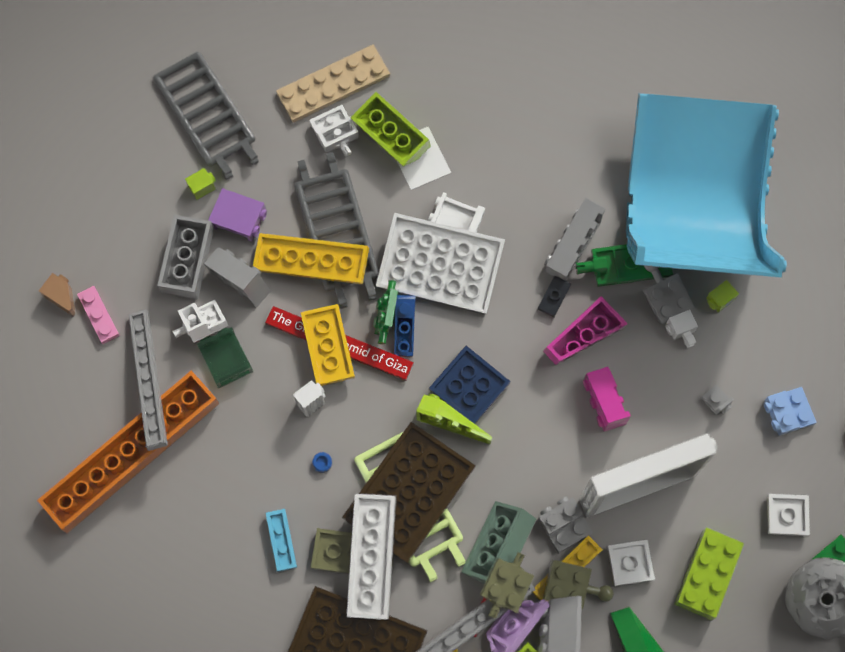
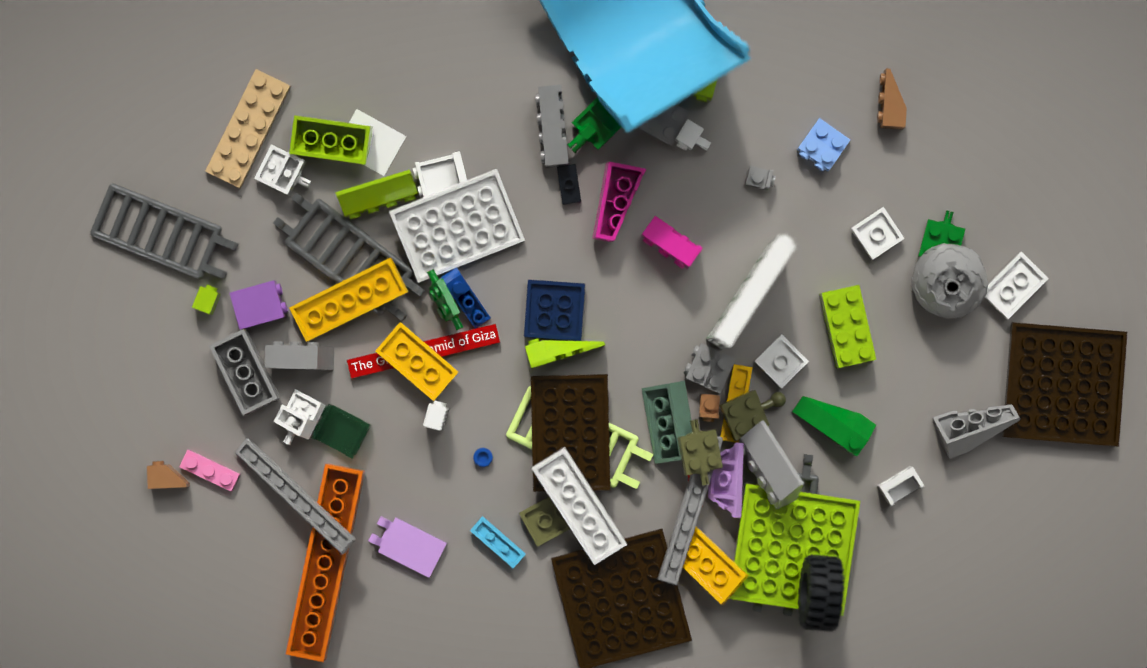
camera: 35 degrees left, 15 degrees up
none -> lime slope [335,169,419,220]
none -> lavender tile [368,516,447,578]
none -> medium nougat bracket [699,394,720,422]

